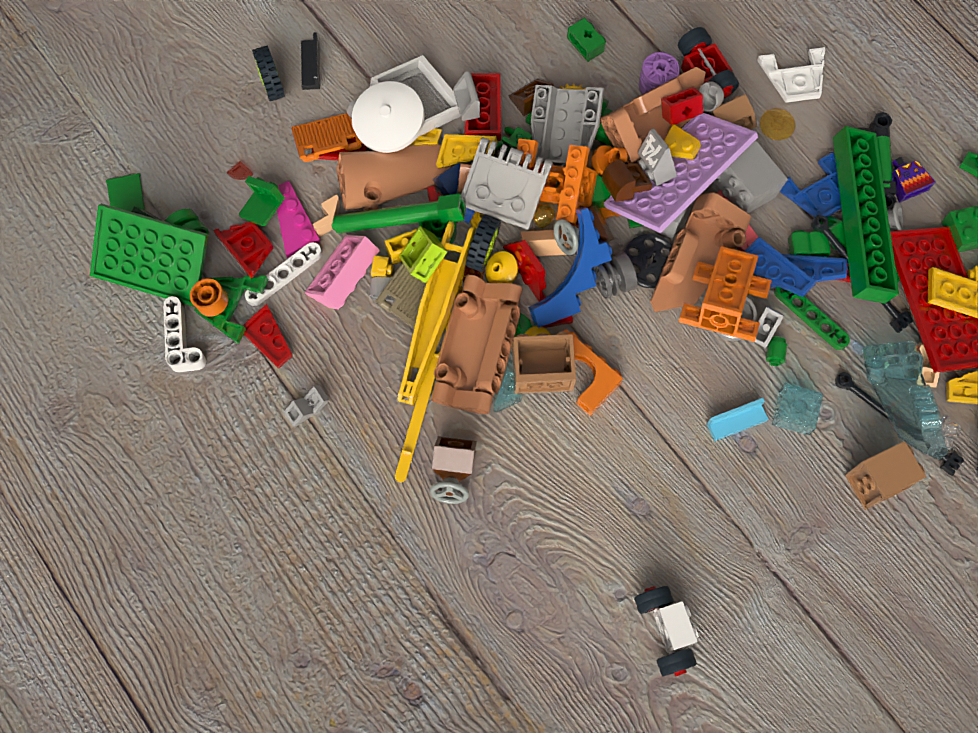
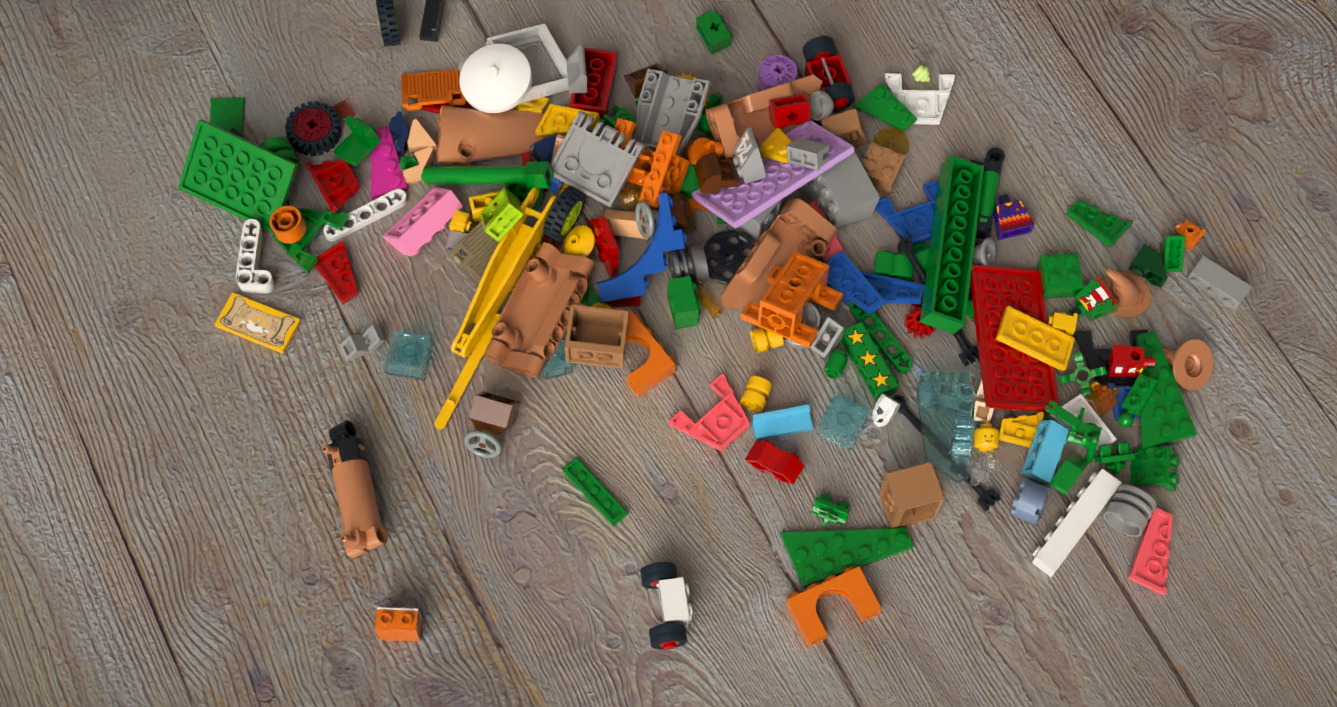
camera: 10 degrees right, 5 degrees down
none -> tile [214,292,301,354]
none -> wheel [285,101,341,156]
none -> nougat piece [322,420,388,558]
none -> orange piece [375,607,422,642]
none -> clear light blue brick [384,331,433,381]
none -> dark blue slope [389,111,410,157]
none -> green plate [400,155,418,172]
none -> light nougat slope [407,119,437,155]
none -> green tile [562,457,628,527]
none -> green brick [667,276,701,330]
none -> coral wing [668,373,750,452]
none -> clear yellow axle [695,285,722,319]
none -> yellow wheel [740,376,773,412]
none -> red brick [745,440,805,484]
none -> yellow wheel [750,327,784,353]
none -> green wing [780,528,914,589]
none -> light grey hinge [786,138,829,170]
none -> orange arch [786,566,882,648]
none -> green hips [811,493,850,526]
none -> green brick [841,322,899,402]
none -> green wing [854,83,917,132]
none -> medium nougat piece [861,142,906,195]
none -> white rock [872,394,901,427]
none -> red gear [904,306,936,339]
none -> yellowish green plate [912,64,930,82]
none -> yellow head [974,423,999,453]

